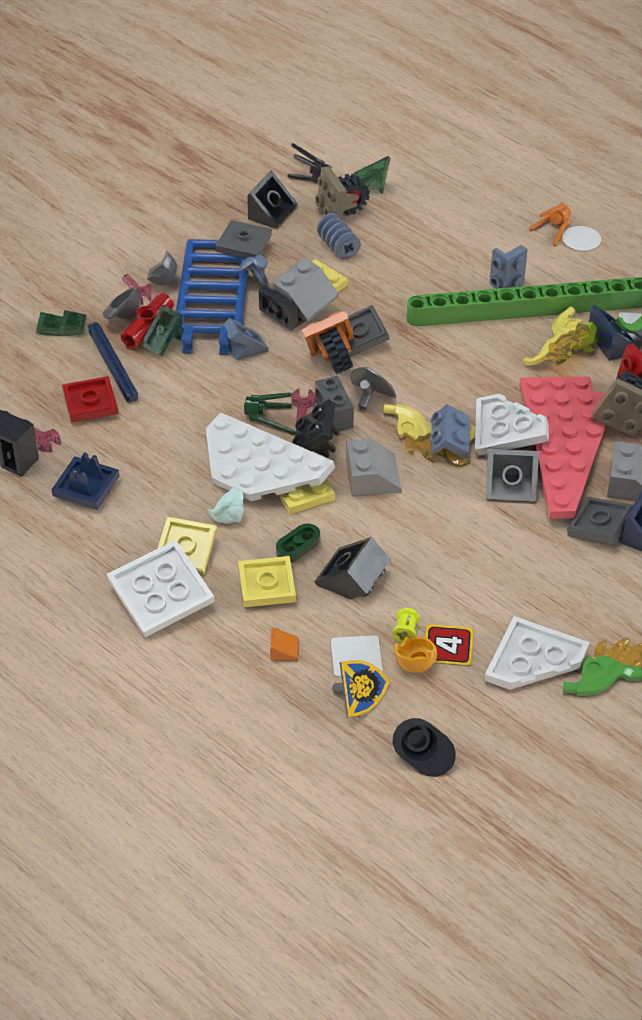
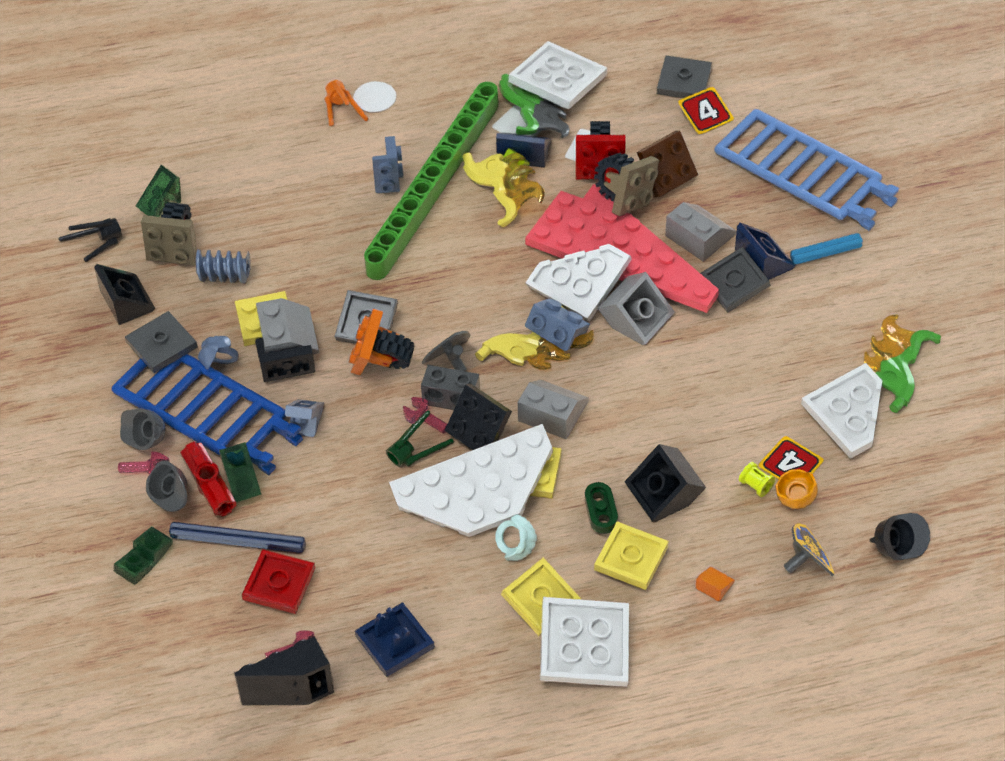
camera: 55 degrees left, 5 degrees up
white sticker [331,635,383,676] -> none

